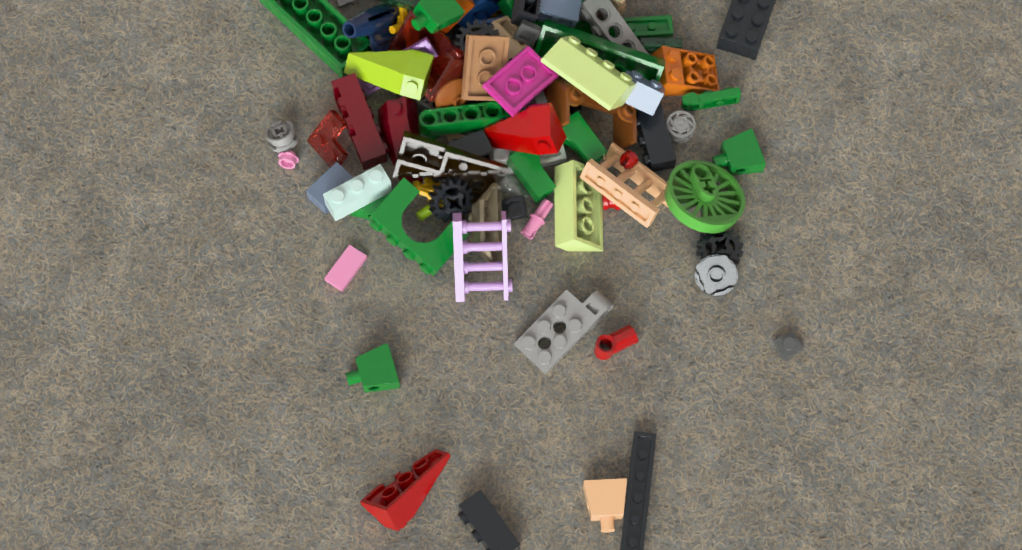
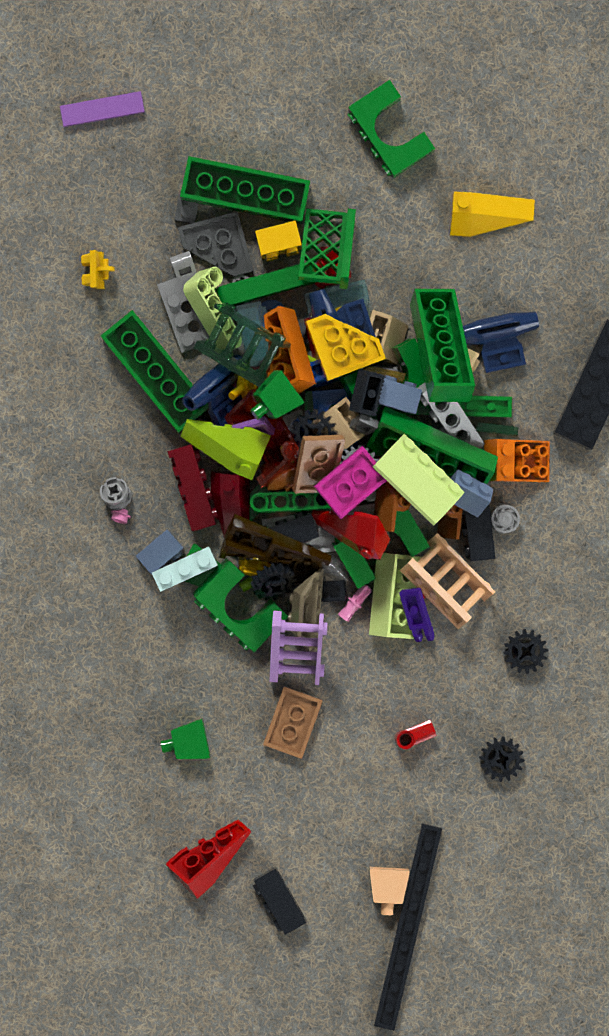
camera: 10 degrees right, 20 degrees up
clear red plate [307,110,348,168] -> none
bright pink tile [324,245,367,292] -> none
light grey hinge [514,289,614,375] -> none
red hinge [619,150,638,169] -> none
bright green piece [664,160,745,233] -> none
green hinge [681,87,741,111] -> none
tile [694,252,738,296] -> none
green torso [712,128,766,176] -> none
dark grey plate [773,331,804,360] -> none
none -> medium nougat plate [263,686,323,759]
none -> dark purple hinge [399,588,435,642]
none -> black gear [479,736,525,782]

